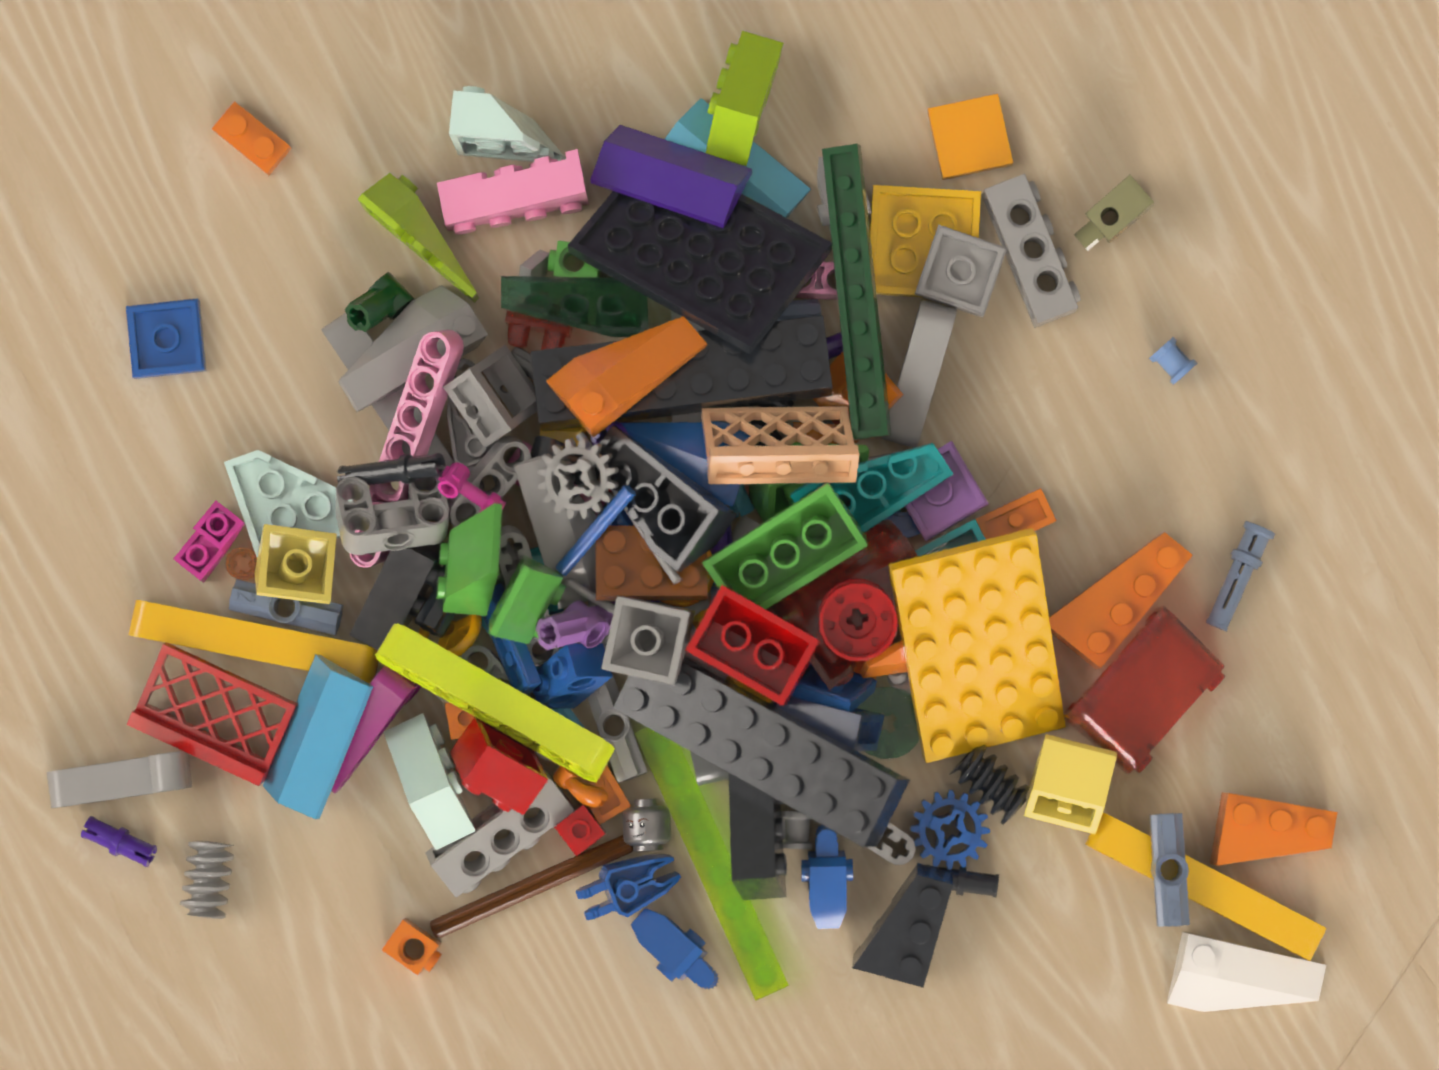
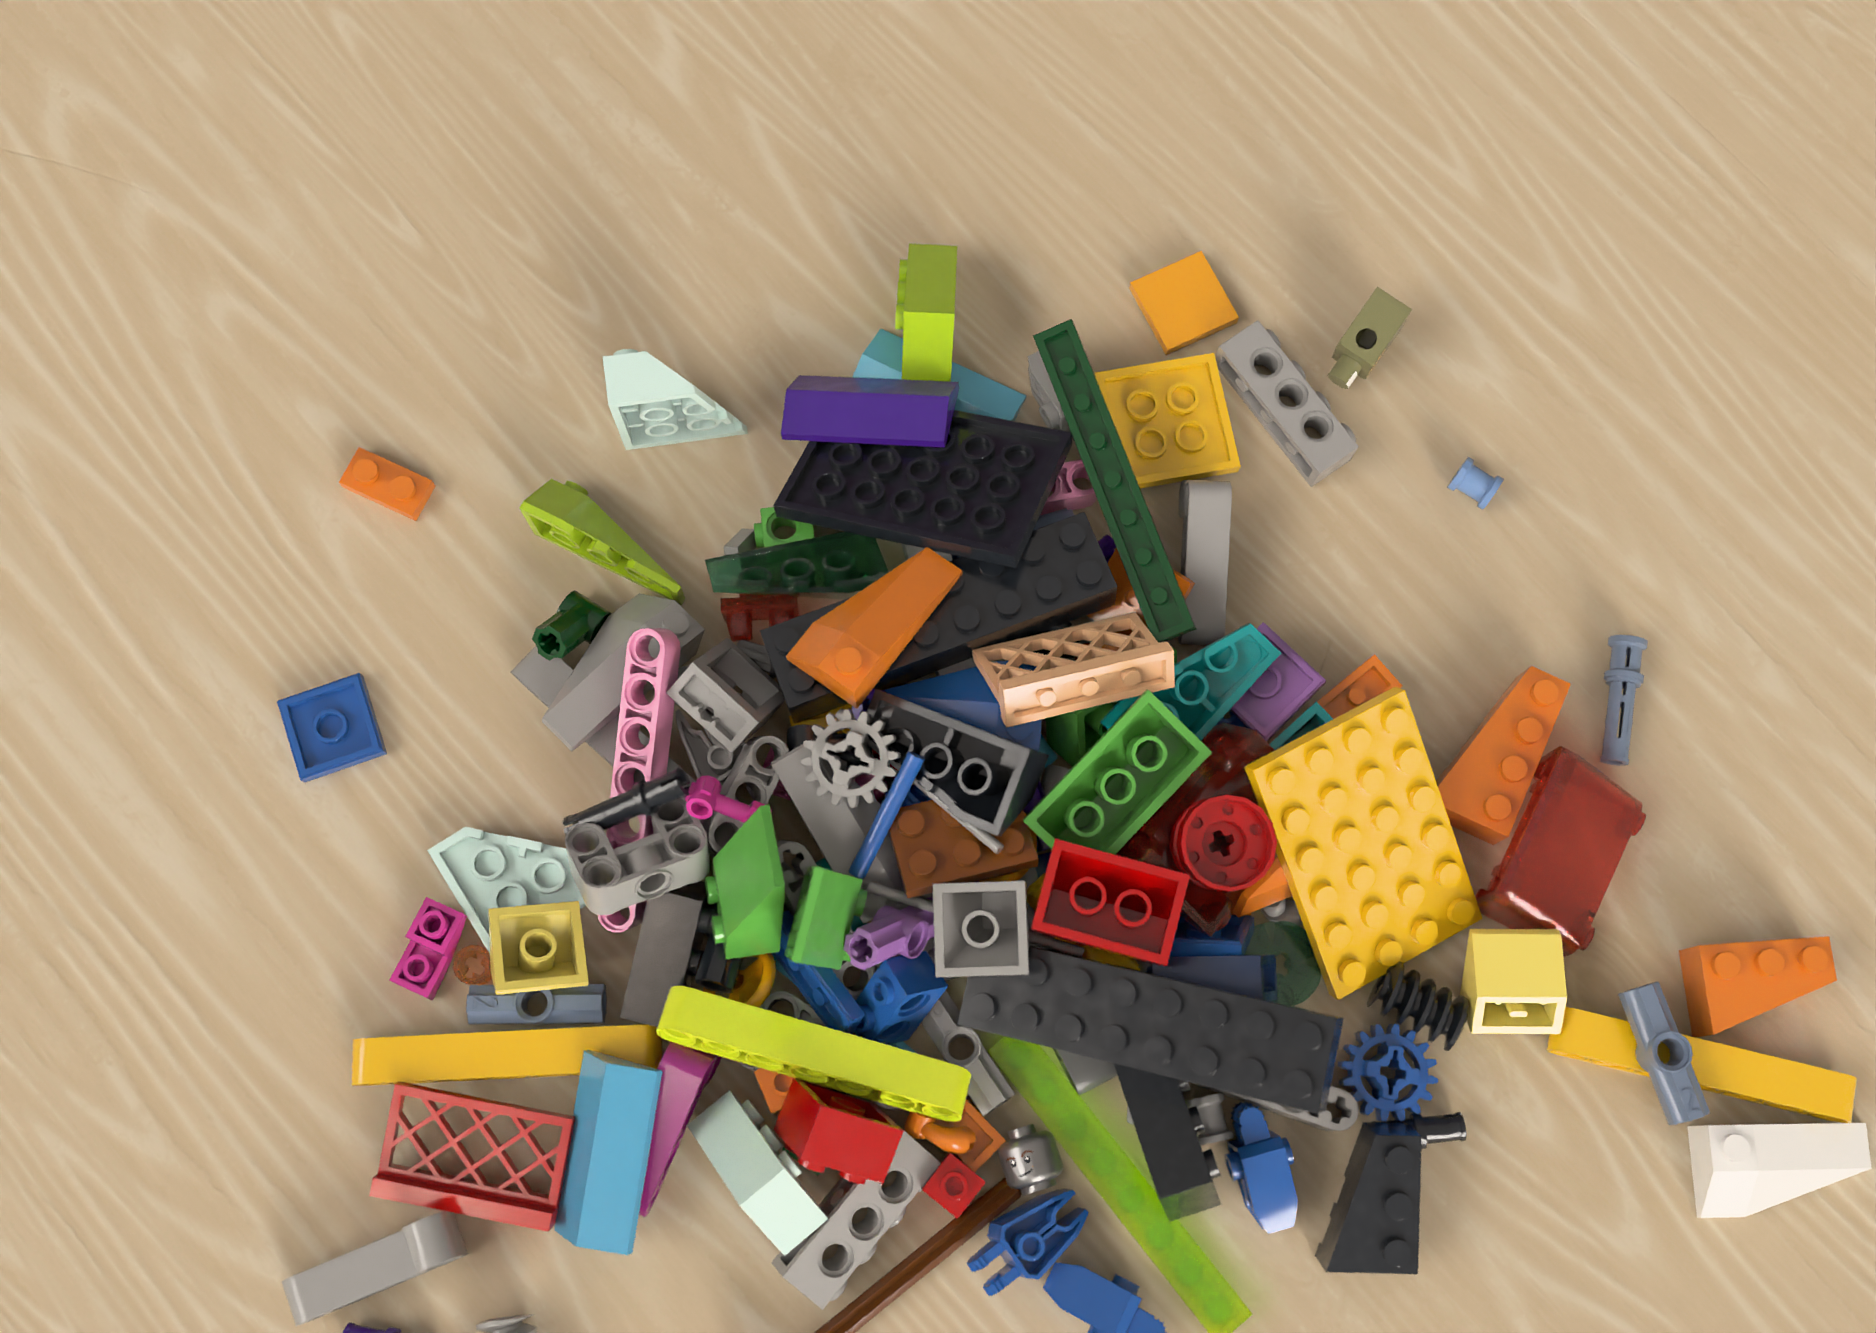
camera: 20 degrees left, 10 degrees down
bright pink wedge [437,149,589,235] -> none
light grey tile [915,225,1007,318] -> none

